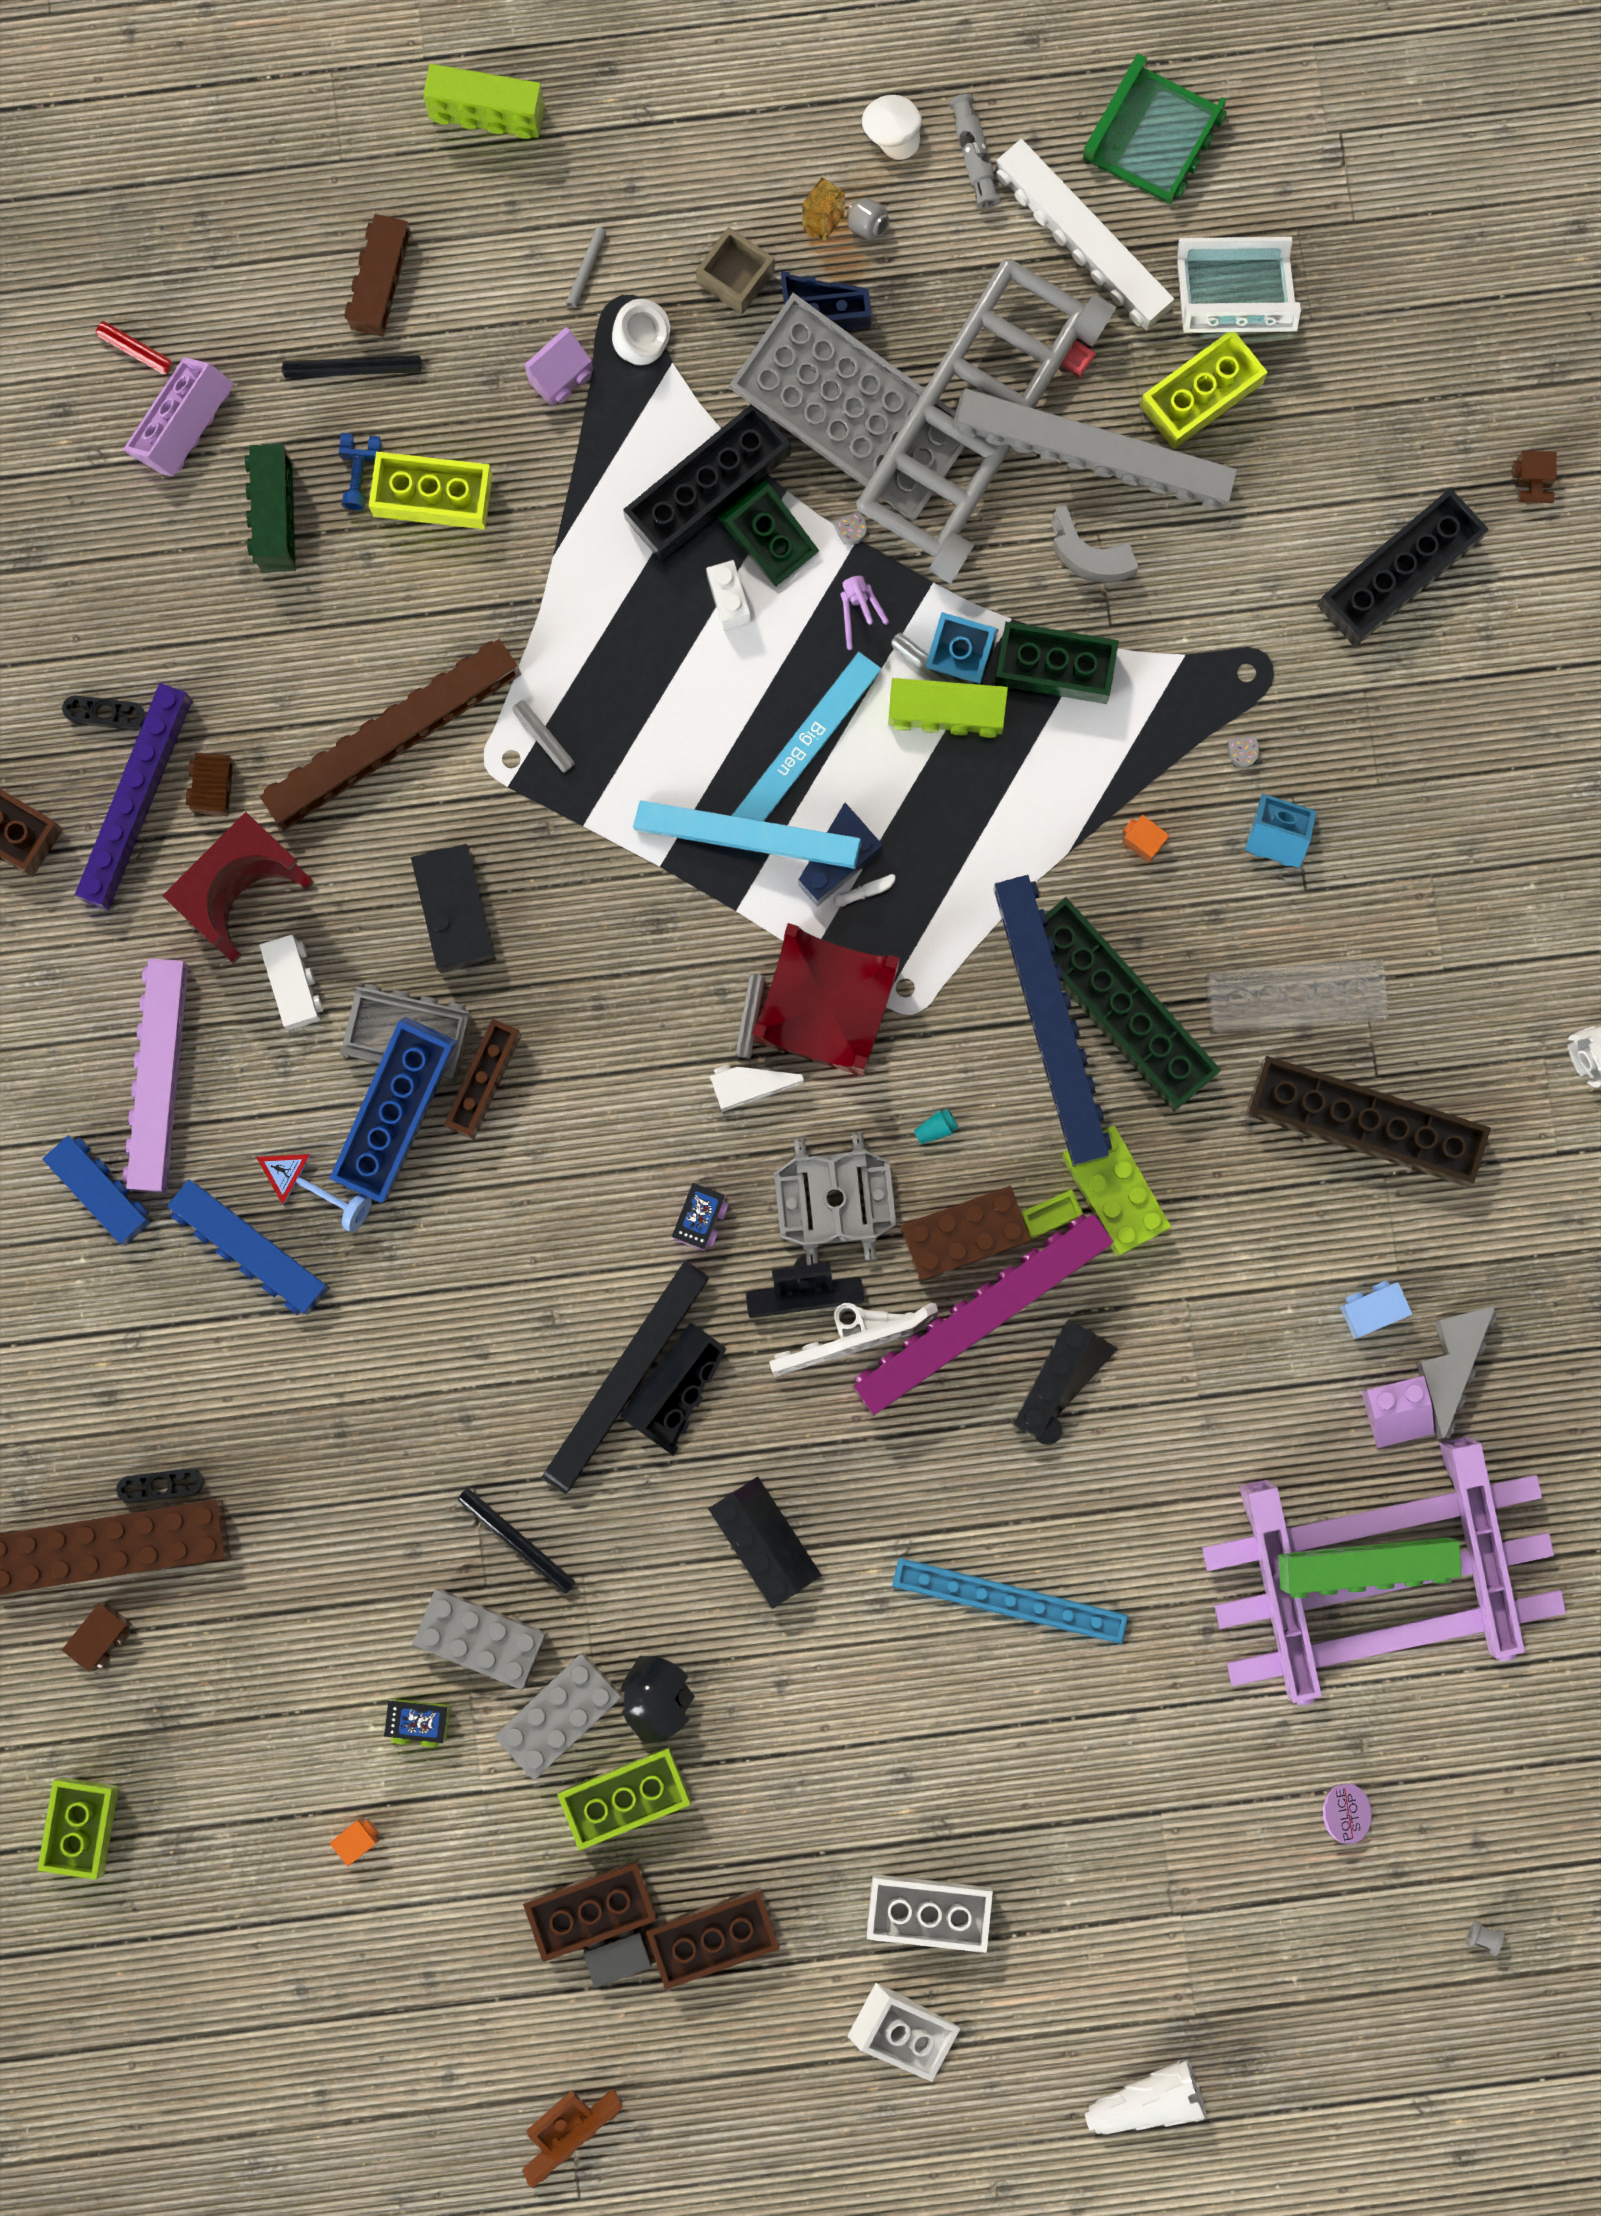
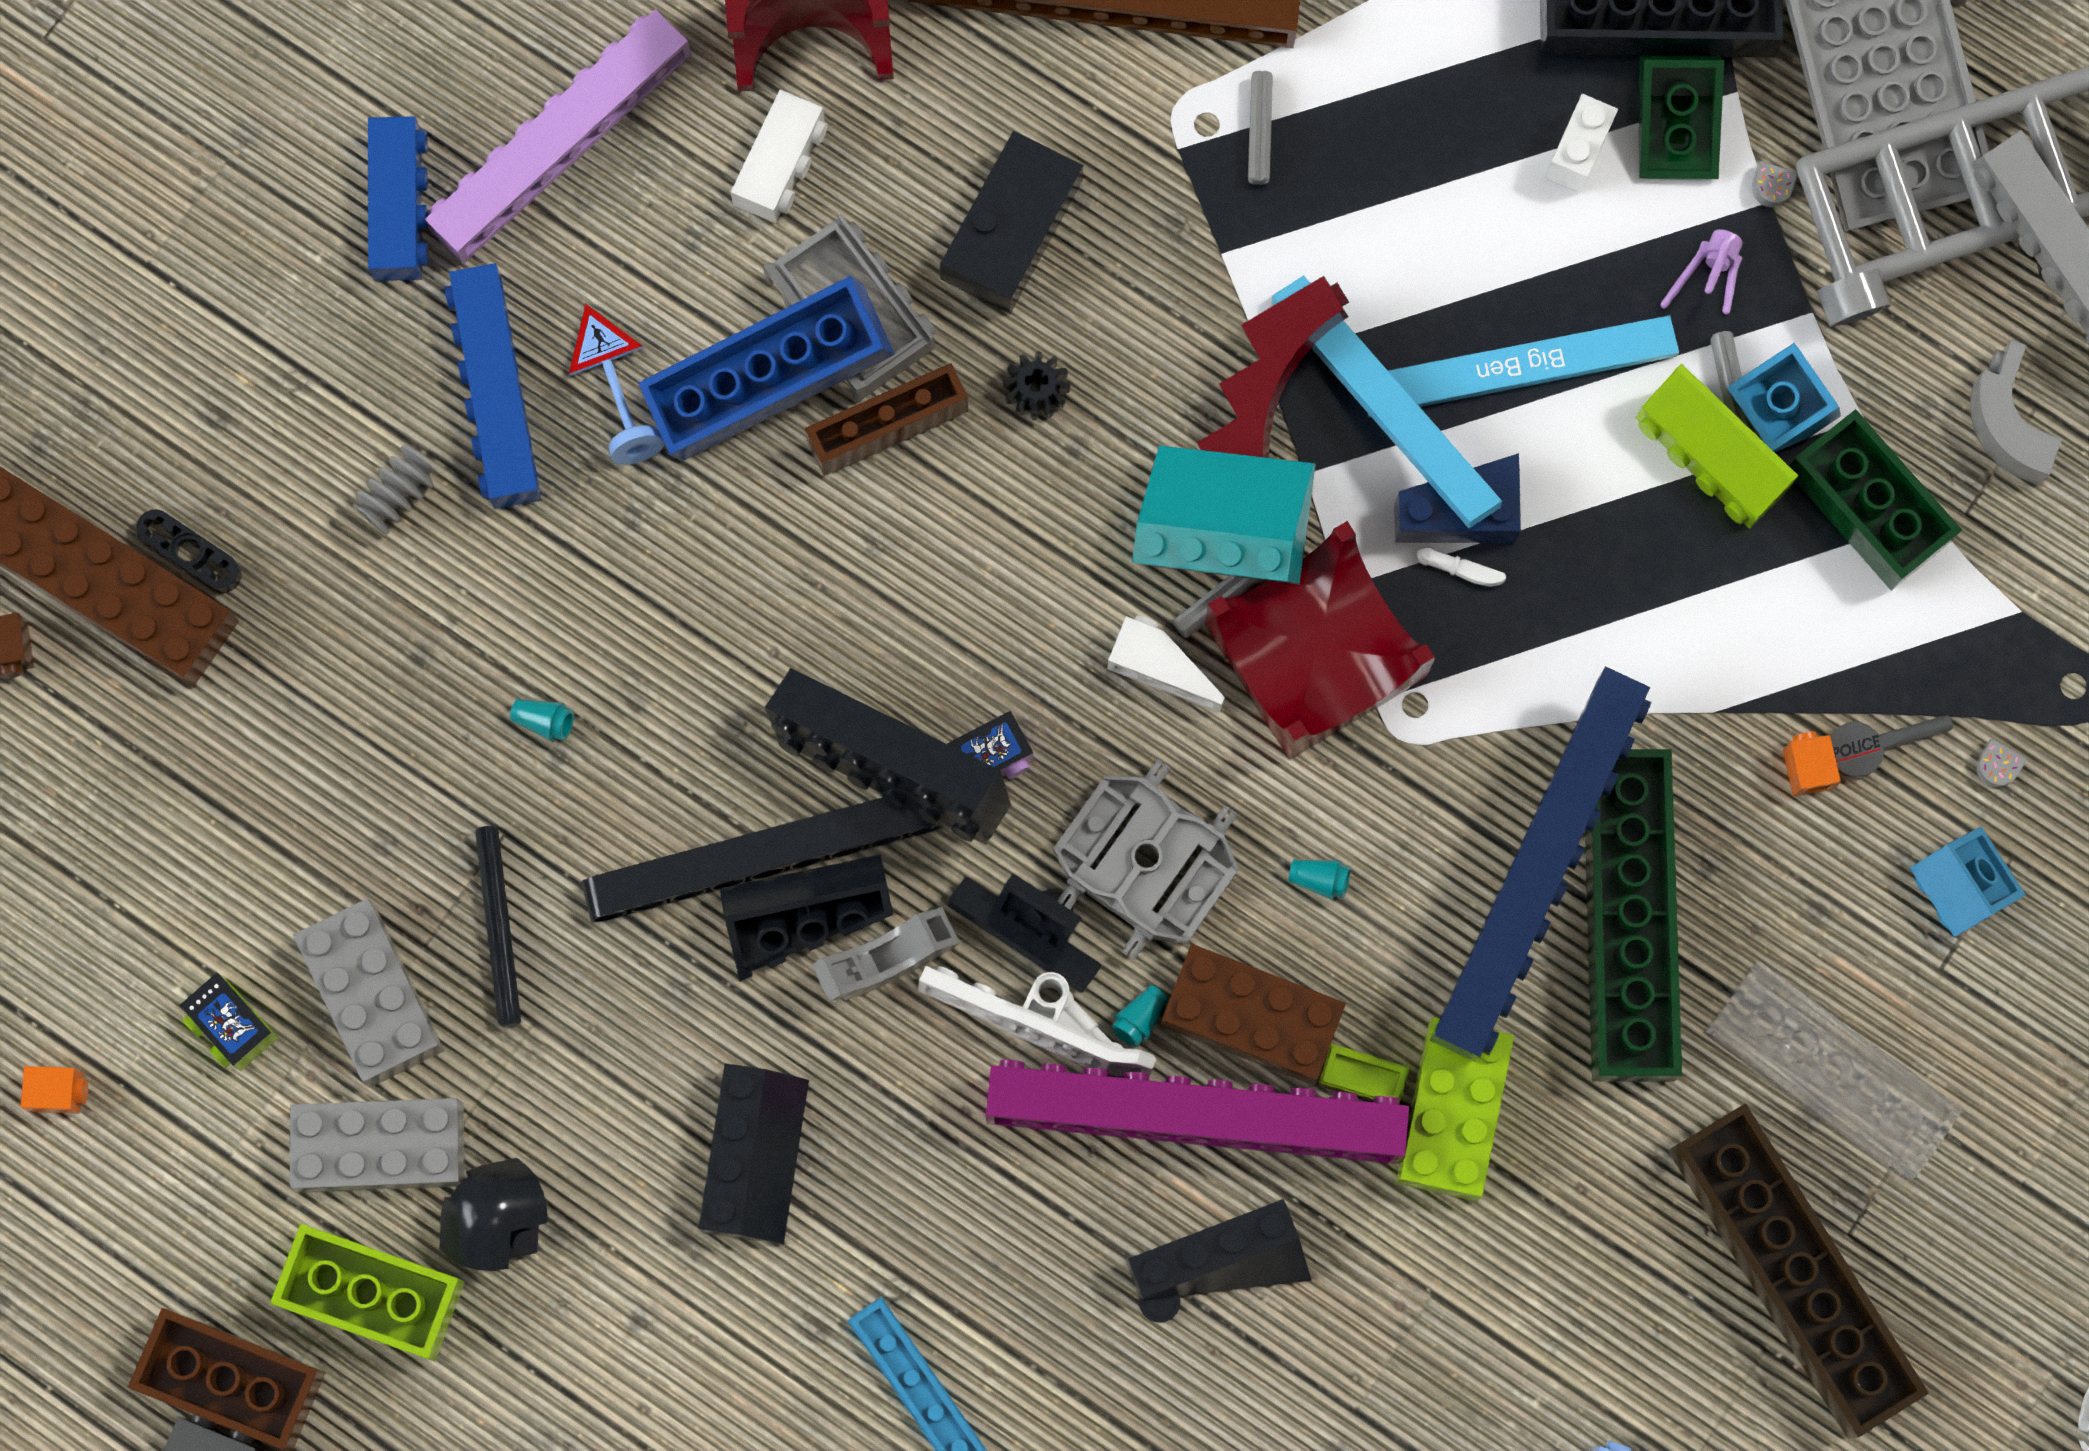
camera: 35 degrees right, 5 degrees down
none -> light grey piece [352,444,438,535]
none -> teal cone [510,698,574,742]
none -> black brick [765,668,1011,845]
none -> light grey arch [812,907,960,1001]
none -> black gear [1003,351,1070,421]
none -> teal cone [1111,985,1169,1047]
none -> teal slope [1132,445,1316,585]
none -> dark red arch [1197,276,1349,458]
none -> dark grey piece [1830,715,1953,778]

